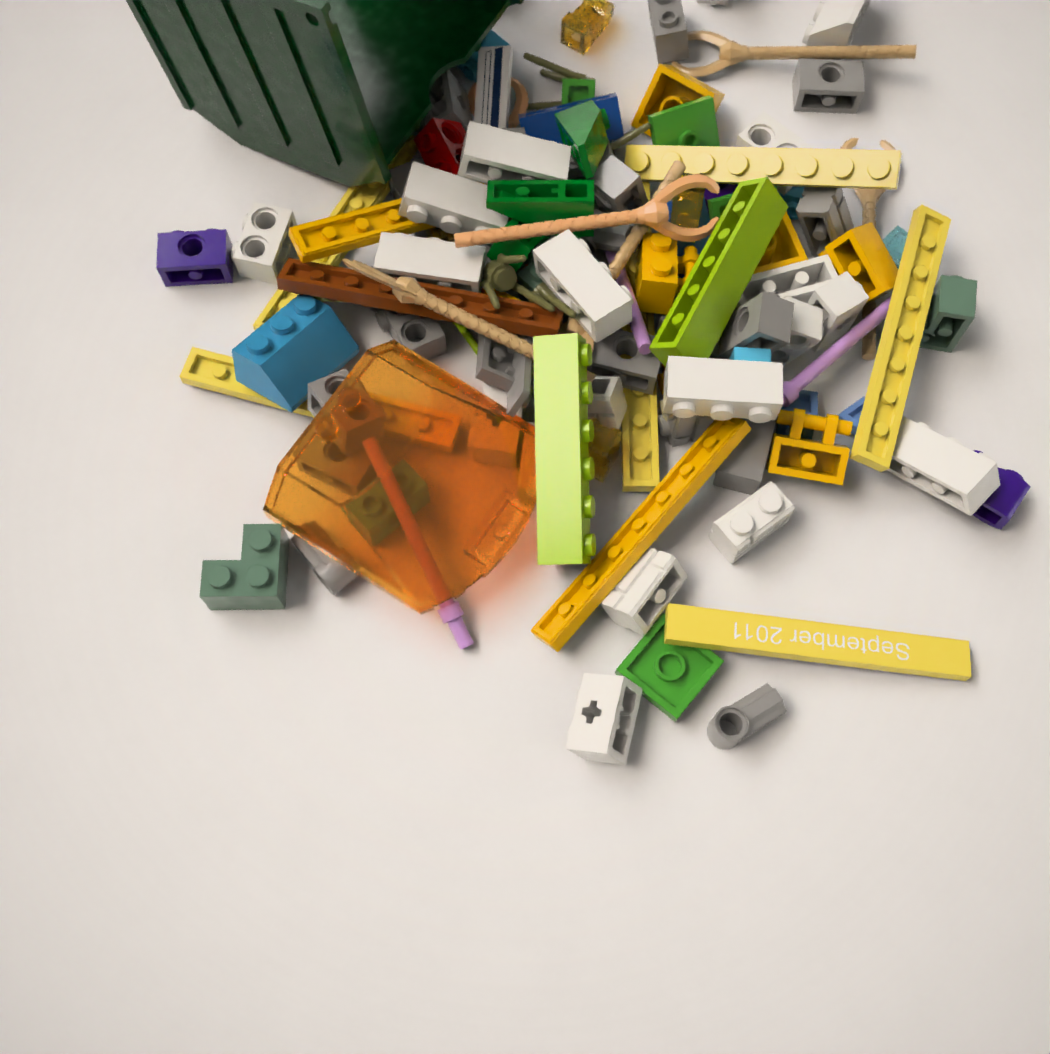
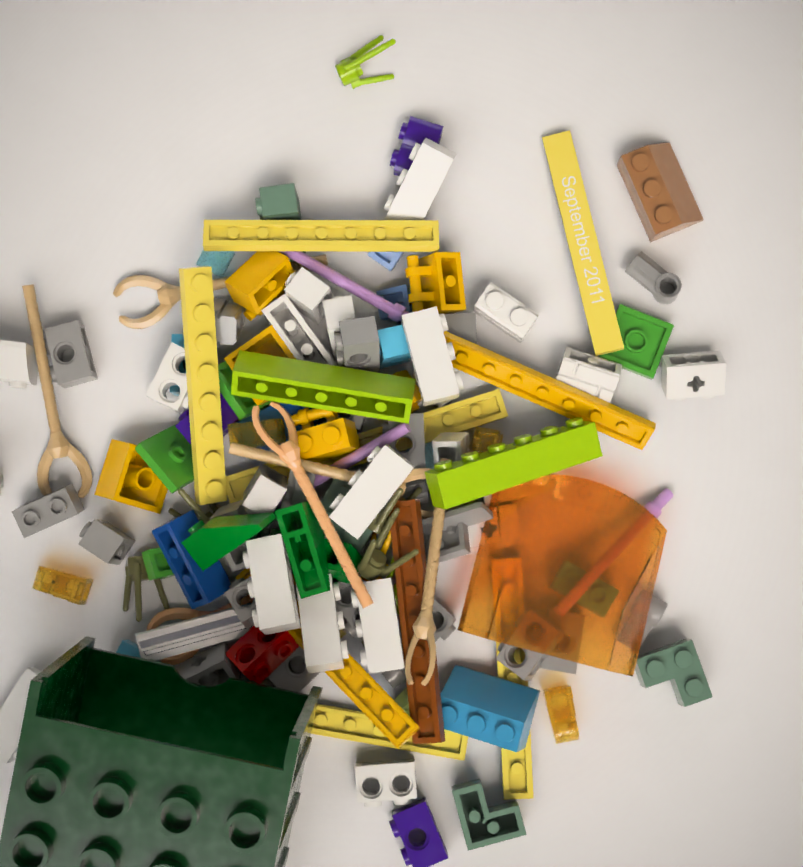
camera: 100 degrees left, 15 degrees up
none -> light grey brick [78,519,136,565]
none -> sand green brick [451,778,527,851]
none -> clear yellow leg [542,685,580,744]
none -> medium nougat slope [617,143,704,243]

